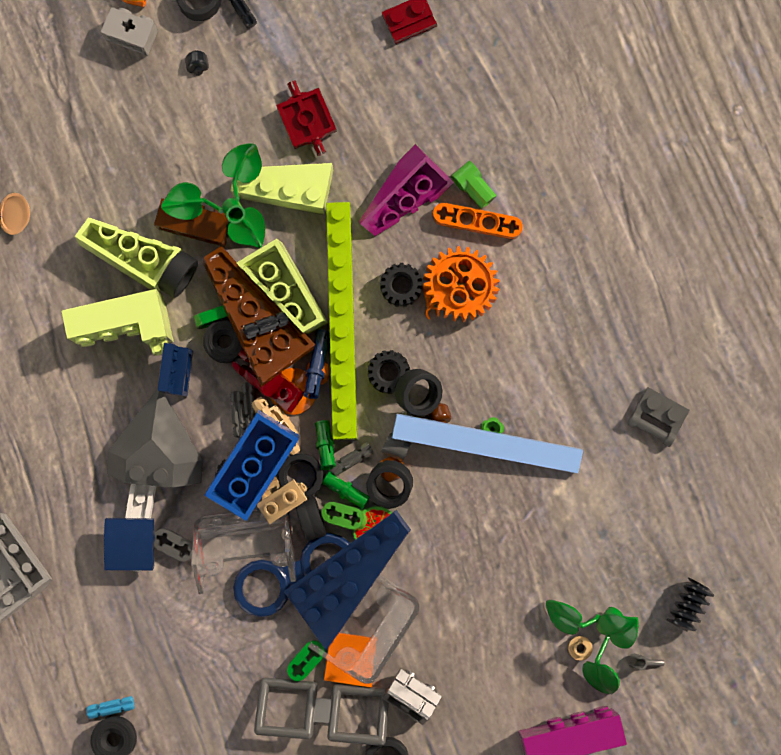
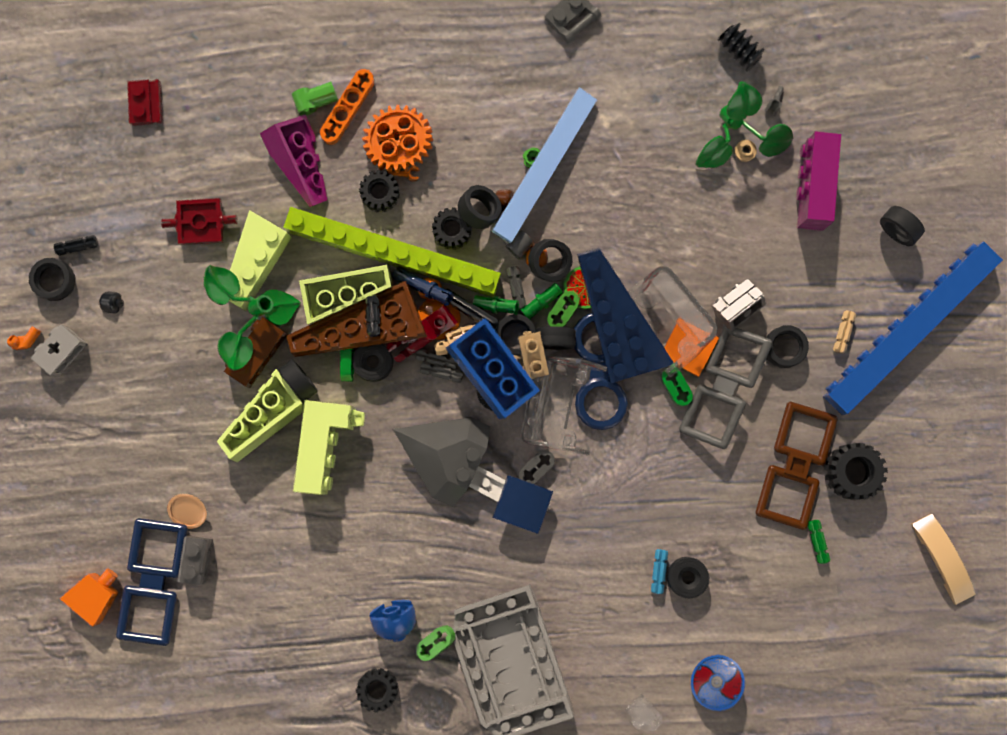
camera: 70 degrees left, 0 degrees up
dark blue slope [158,343,193,397] -> none
none -> black axle [444,289,498,329]

